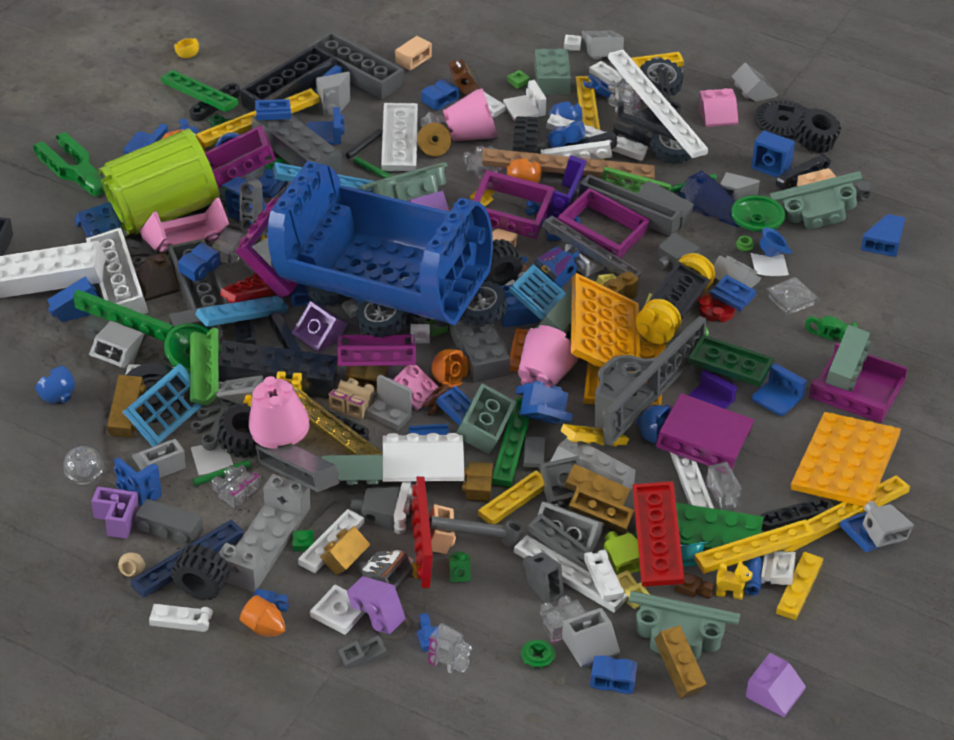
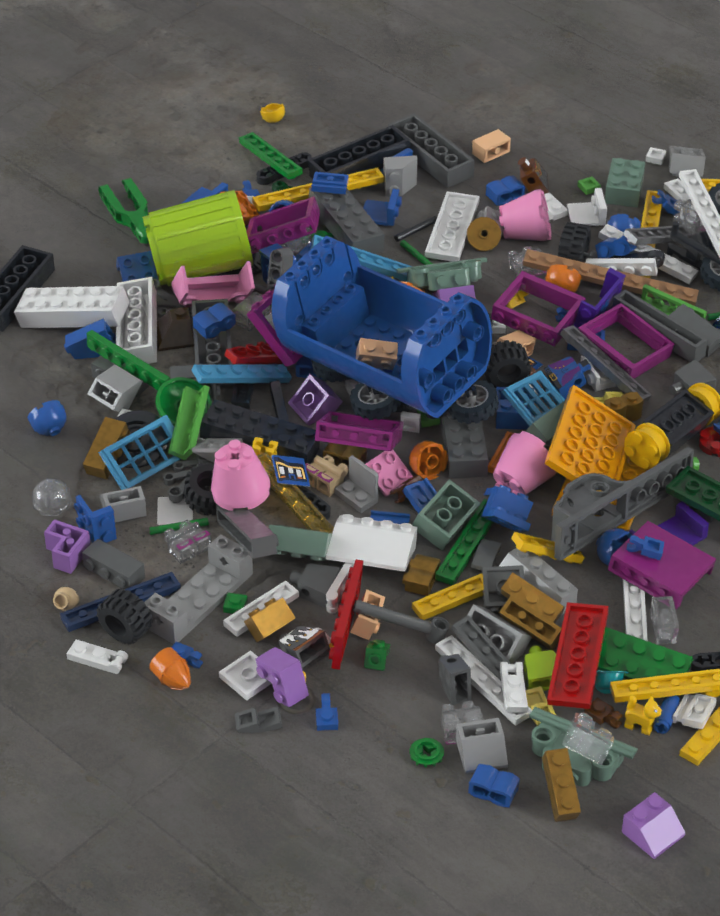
camera: 15 degrees right, 0 degrees up
clear hips [428,623,471,674] -> none
none -> sticker [271,455,310,487]
none -> light nougat brick [356,338,398,370]
none -> clear brick [562,712,614,766]
none -> flat silver plate [622,225,692,245]
none -> blue plate [626,535,664,560]

